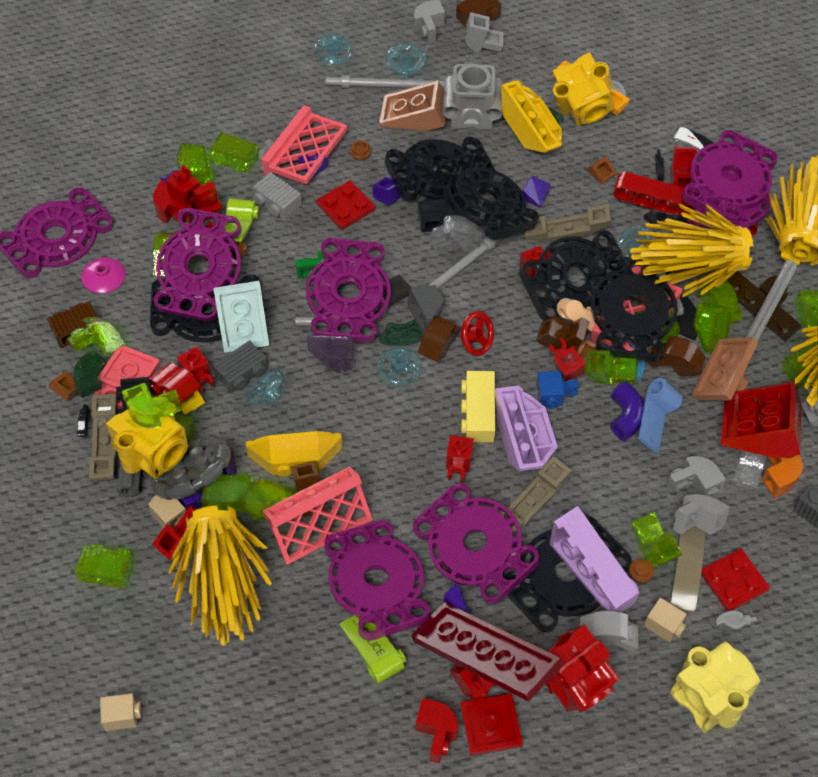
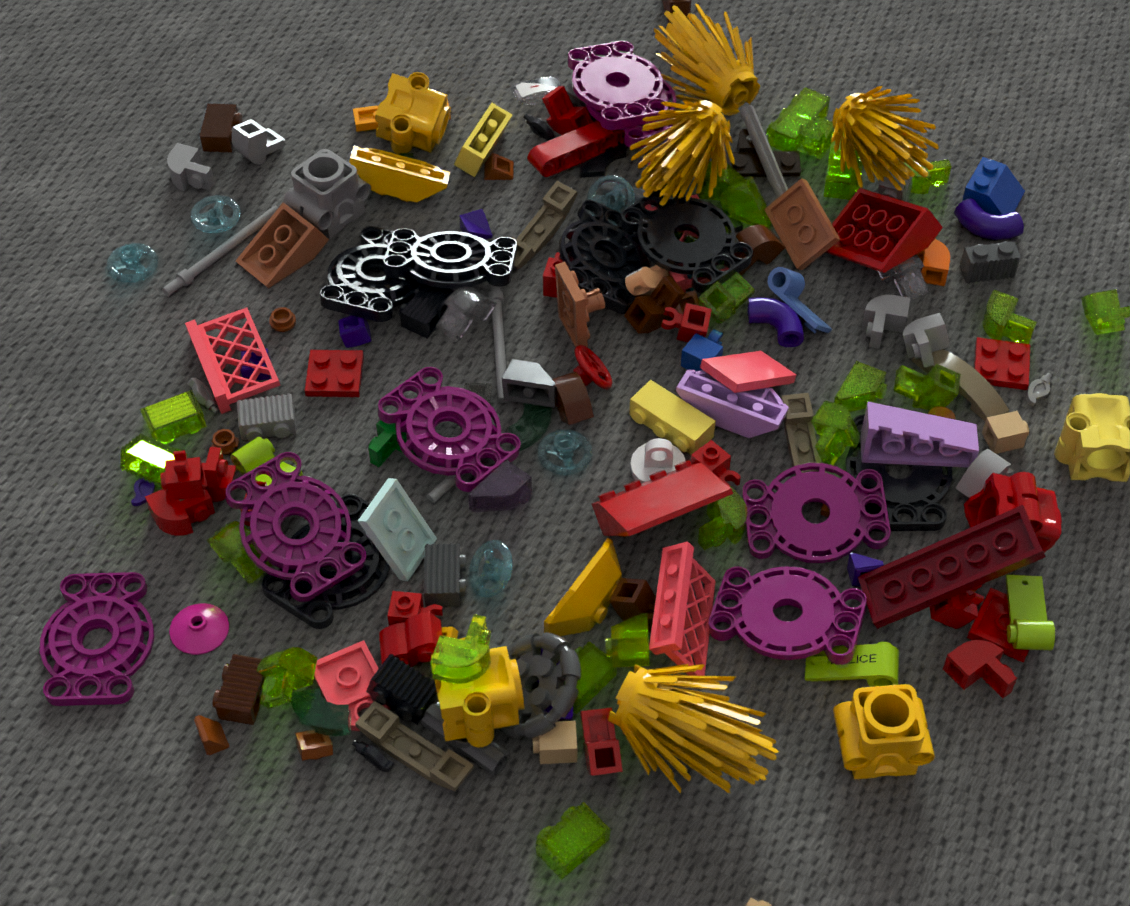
camera: 50 degrees left, 5 degrees down
none -> dark orange slope [194,715,230,756]
none -> dark orange plate [212,429,239,455]
none -> light yellow brick [454,103,512,177]
none -> nougat plate [555,262,605,347]
none -> red slope [592,460,733,537]
none -> white tile [630,438,685,484]
none -> clear neon green brick [698,486,747,551]
none -> coral tile [700,351,796,393]
none -> clear neon green brick [811,401,860,465]
none -> clear neon green slope [832,360,888,415]
none -> yellow piece [833,684,935,780]
none -> clear neon green brick [982,290,1037,344]
none -> lime door [1005,575,1055,651]

